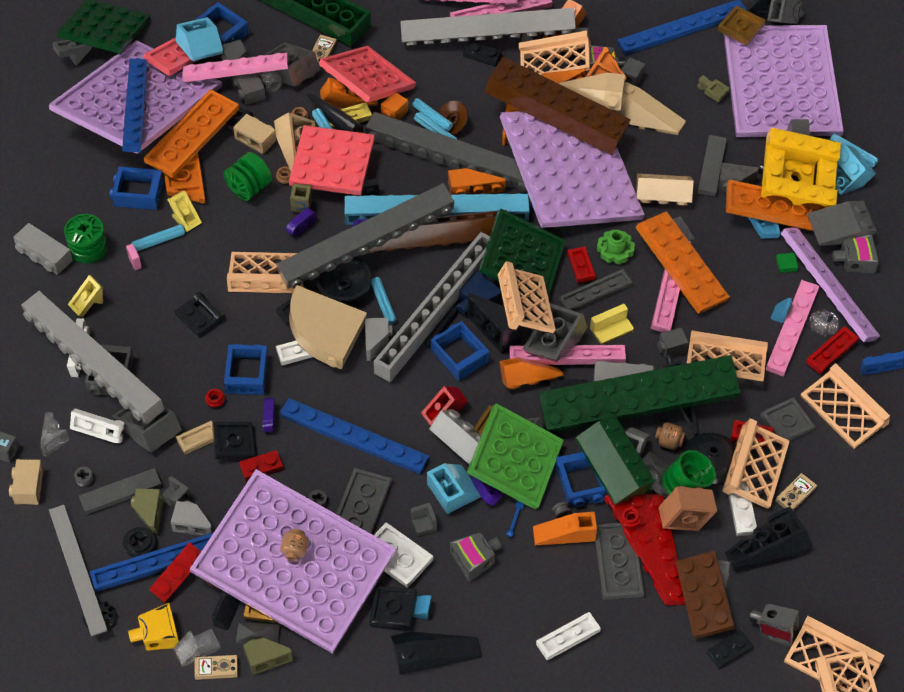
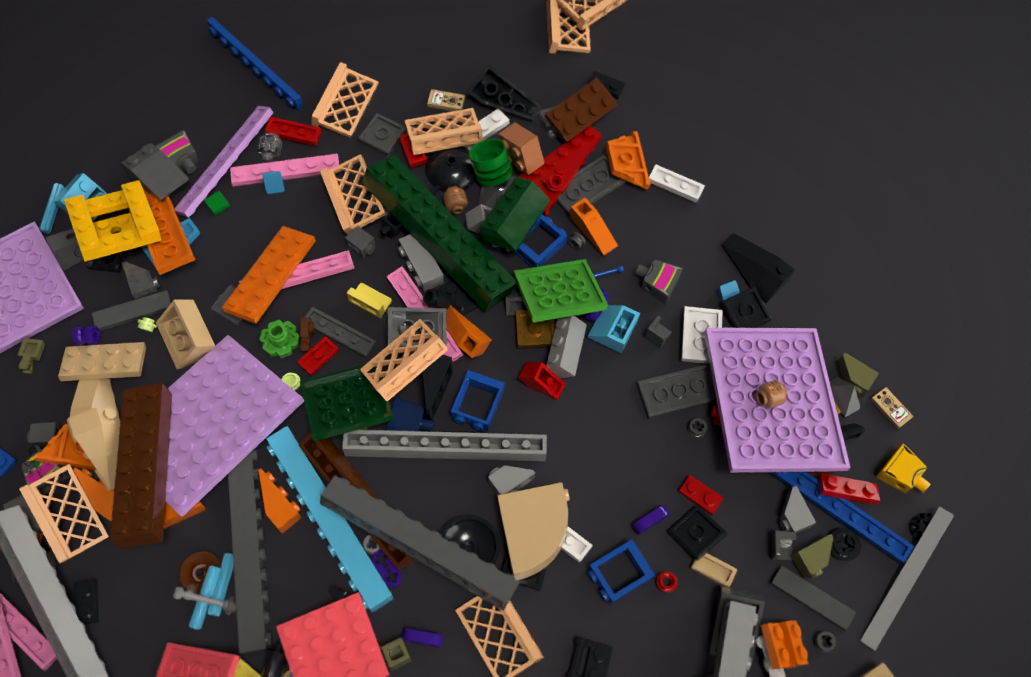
camera: 125 degrees left, 10 degrees up
clear slope [173,629,221,667] -> none
blue plate [279,398,429,475] -> none
medium azure axle [371,277,396,325] -> none
orange brick [381,92,408,120] -> none
dark grey torso [749,604,799,647] -> none
none -> tan plate [58,342,146,381]
none -> dark purple wheel [72,325,100,346]
none -> yellowish green plate [137,317,157,332]
none -> light grey piece [173,587,236,616]
none -> yellowish green plate [281,373,301,391]
none -> reddish brown plate [300,318,315,351]
none -> black brick [423,288,451,310]
none -> orange wing [606,131,650,189]
none -> orange plate [761,621,808,670]

